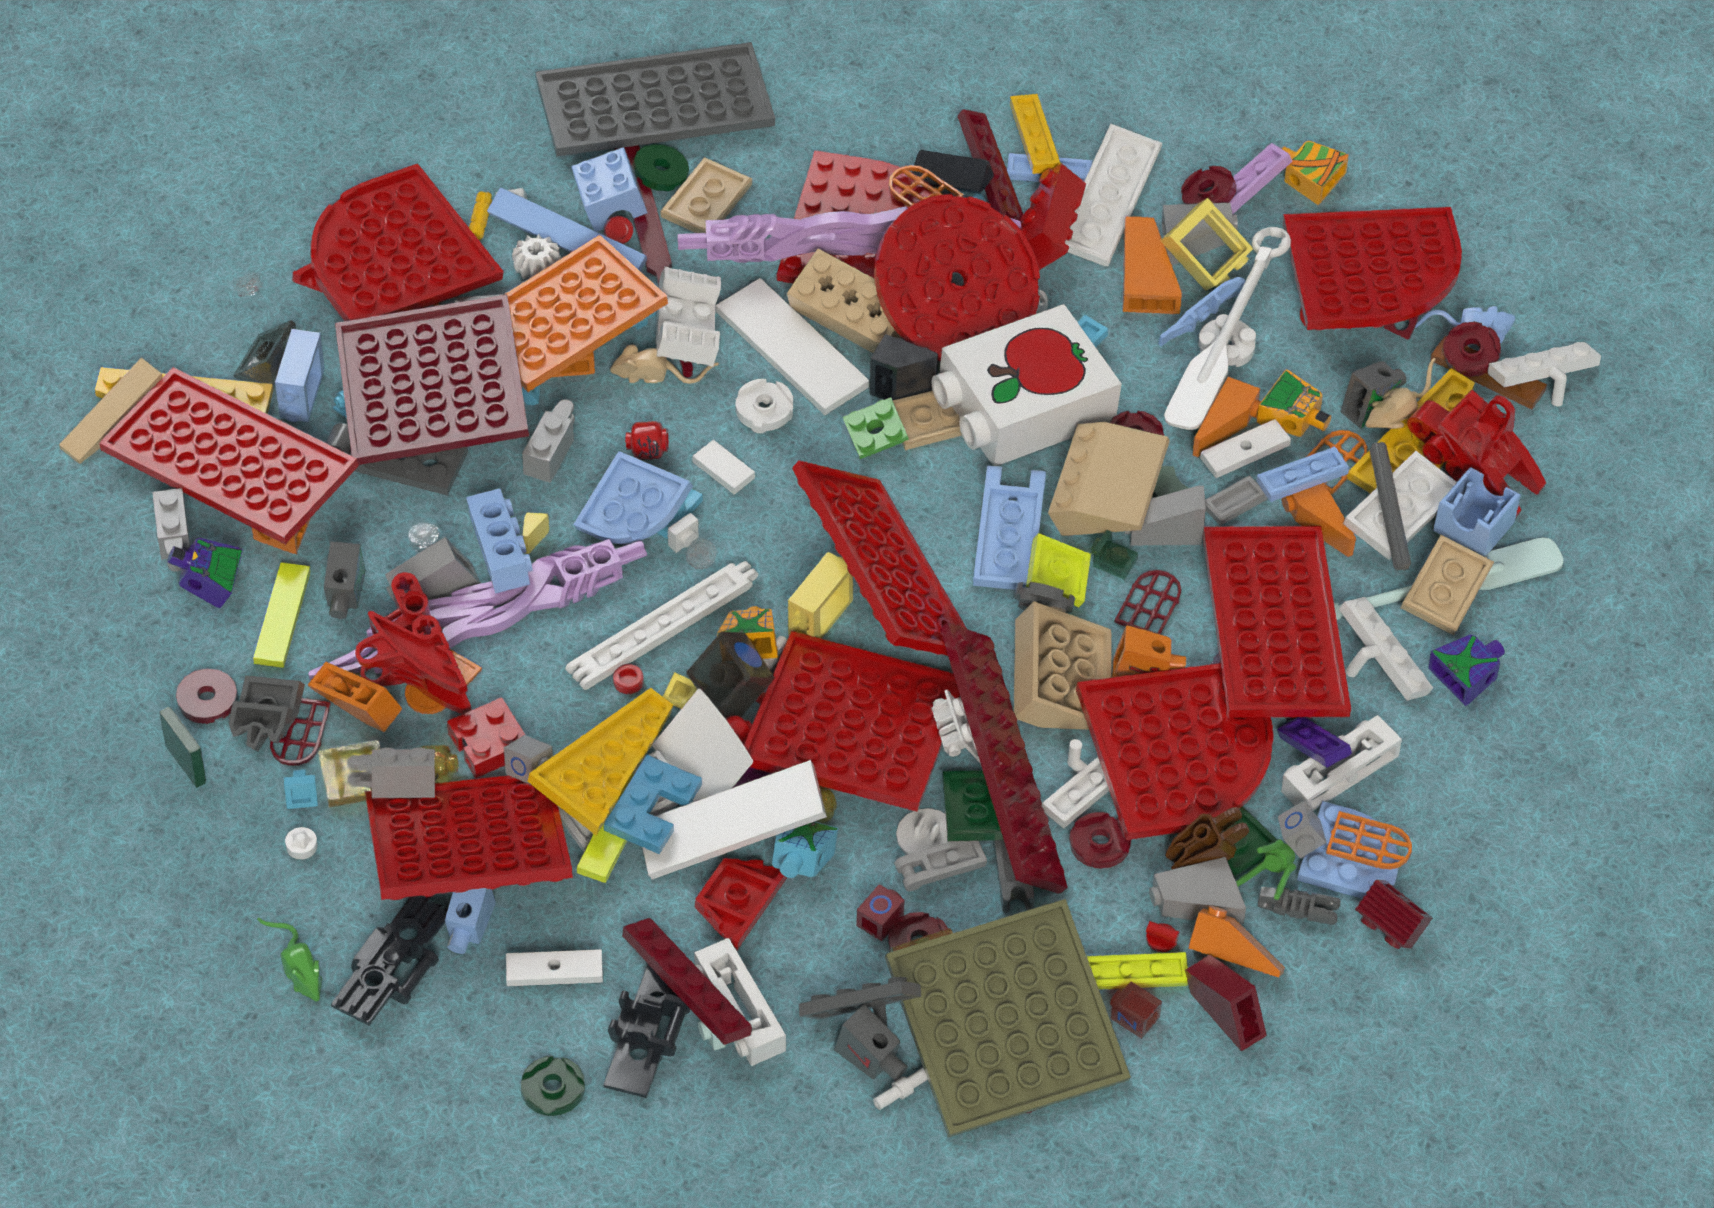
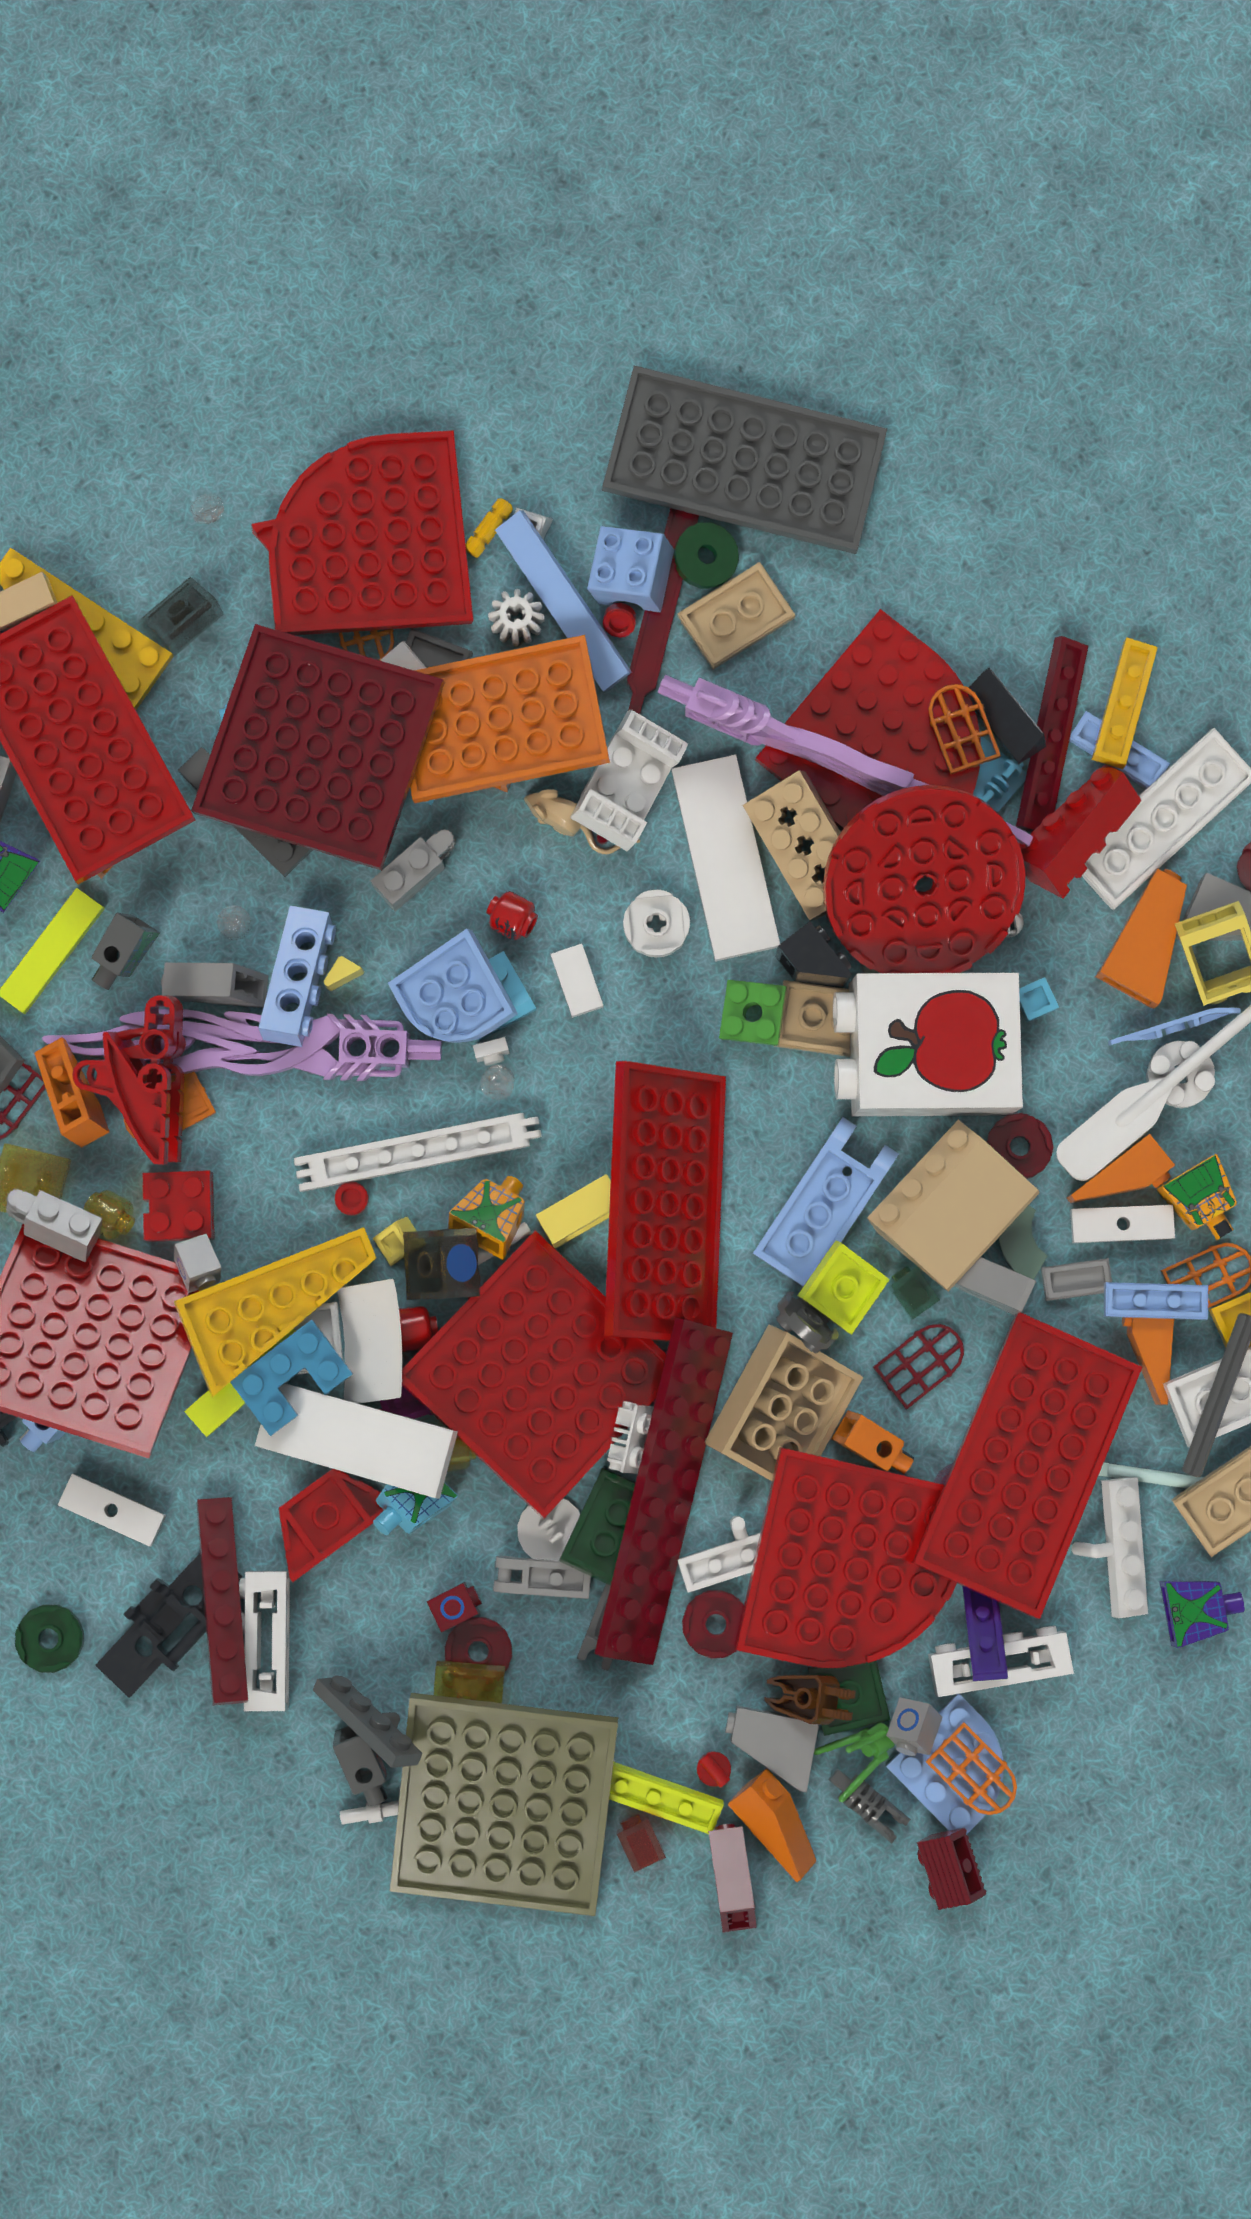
camera: 30 degrees right, 30 degrees up
light blue window [275,329,325,422] -> none

